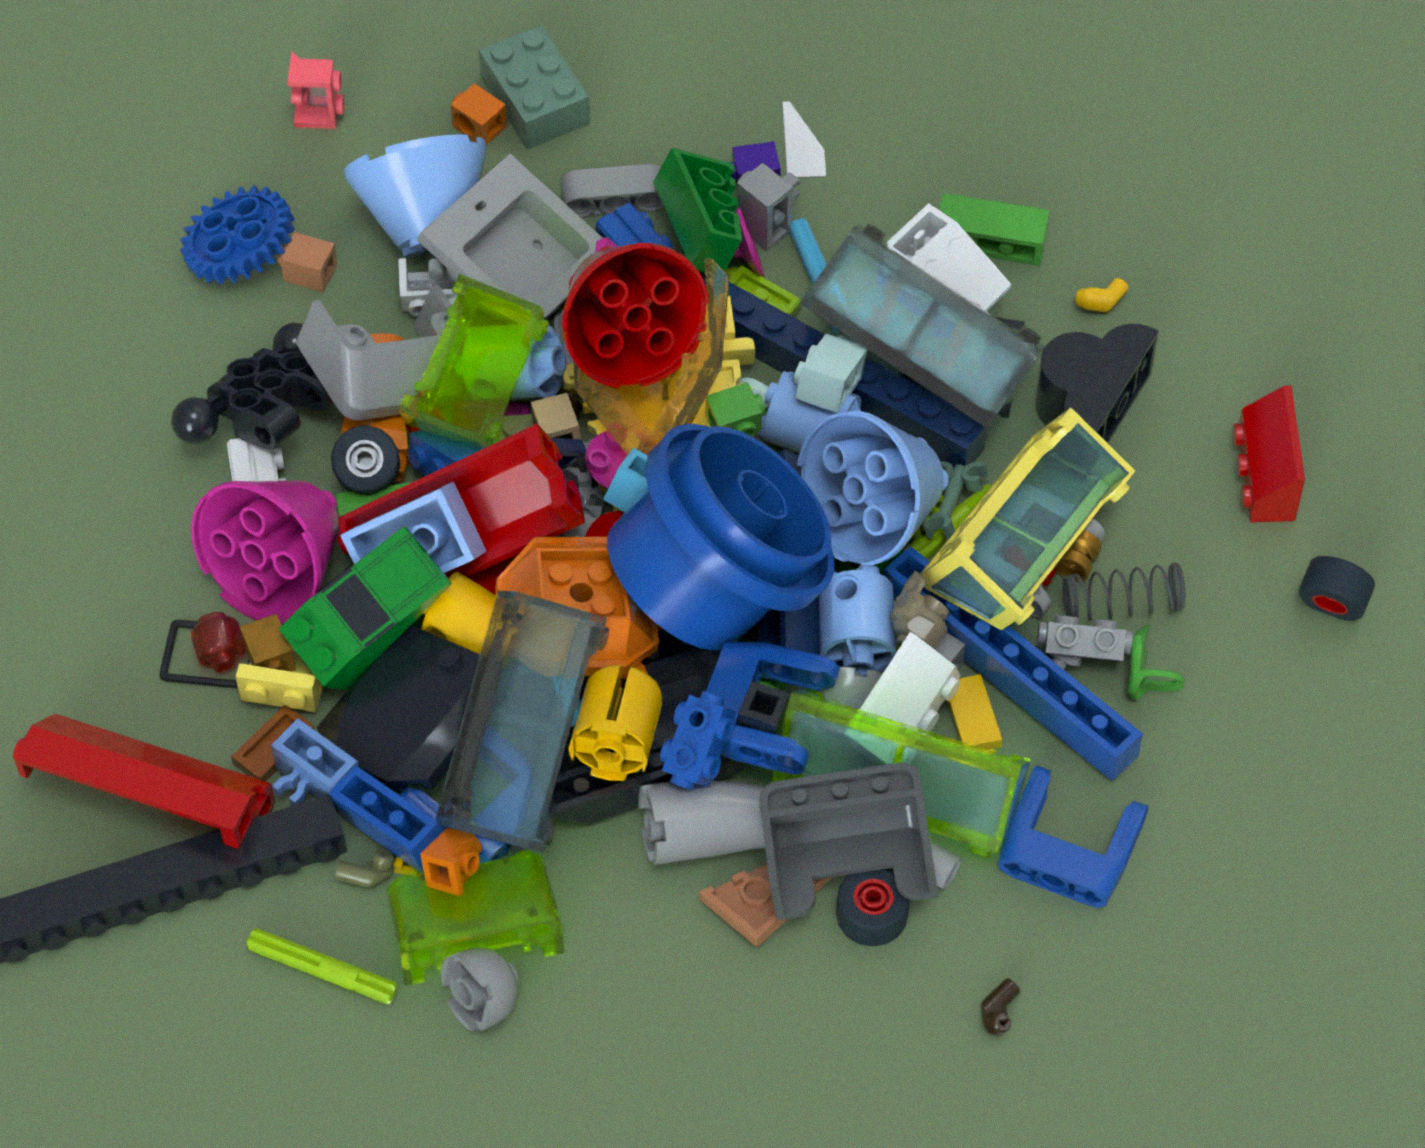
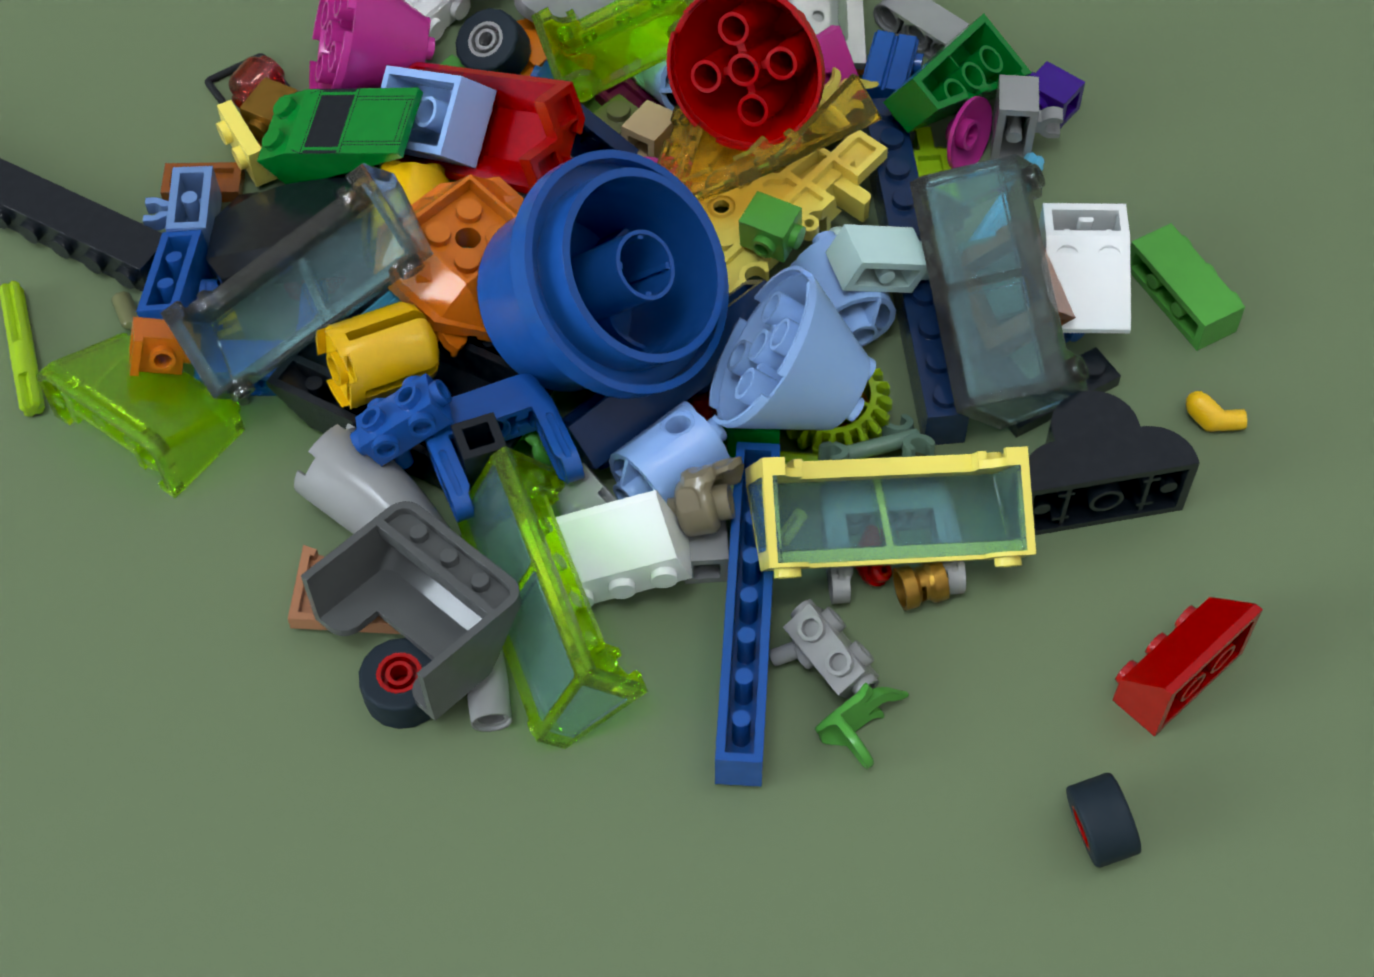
camera: 50 degrees right, 0 degrees up
red panel [13,713,276,849] -> none
light grey cylinder [441,947,518,1031] -> none
white sticker [783,101,826,177] -> none
yellow tile [946,674,1002,755] -> none
dark brown arm [981,978,1020,1035] -> none
blue connector [997,765,1149,908] -> none
dark grey piece [1063,562,1186,621] -> none

